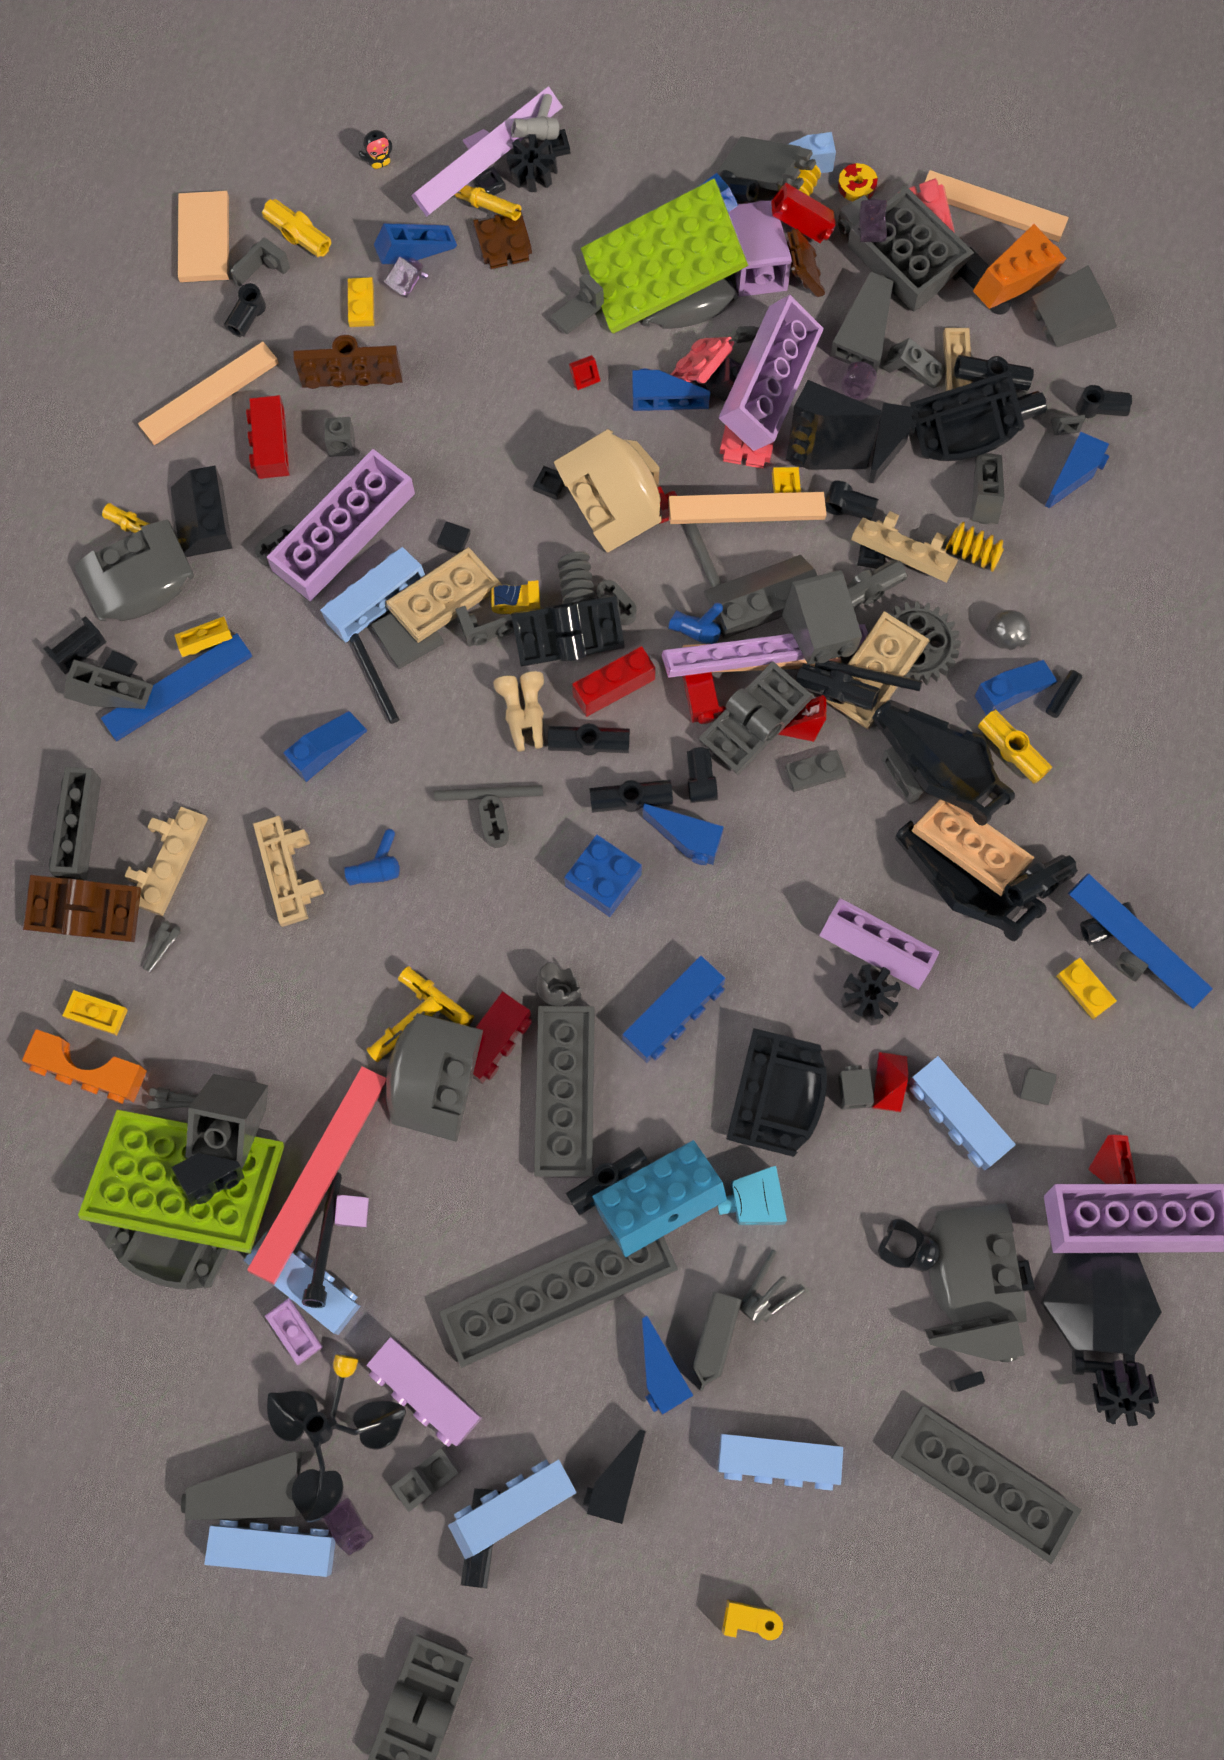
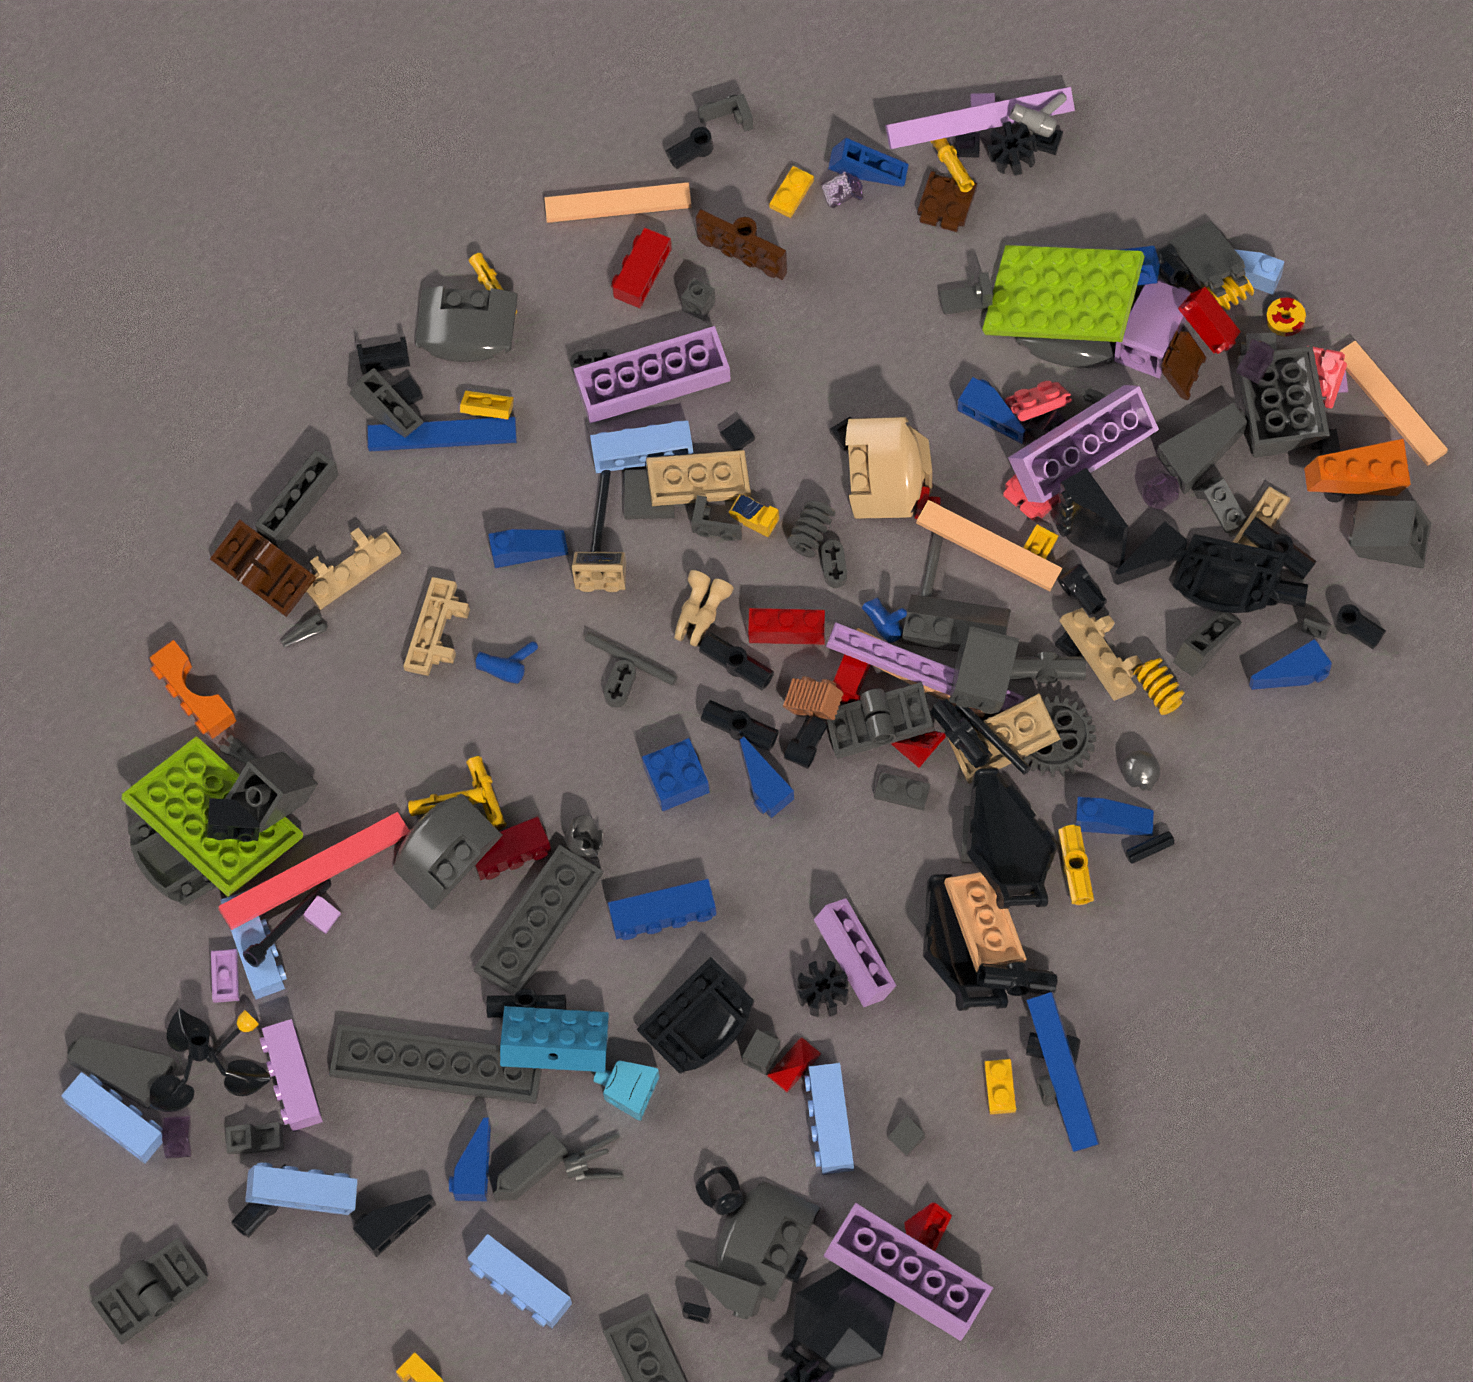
camera: 35 degrees right, 5 degrees down
yellow plate [62,990,128,1036] -> none
black slope [170,465,233,557] -> none
light nougat tile [178,191,229,282] -> none
yellow piece [262,199,332,257] -> none
animal [359,130,393,169] -> none
black plate [511,594,625,667] -> none
red tile [569,355,601,390] -> none
none -> tan slope [572,552,626,592]
none -> nougat brick [783,676,843,720]

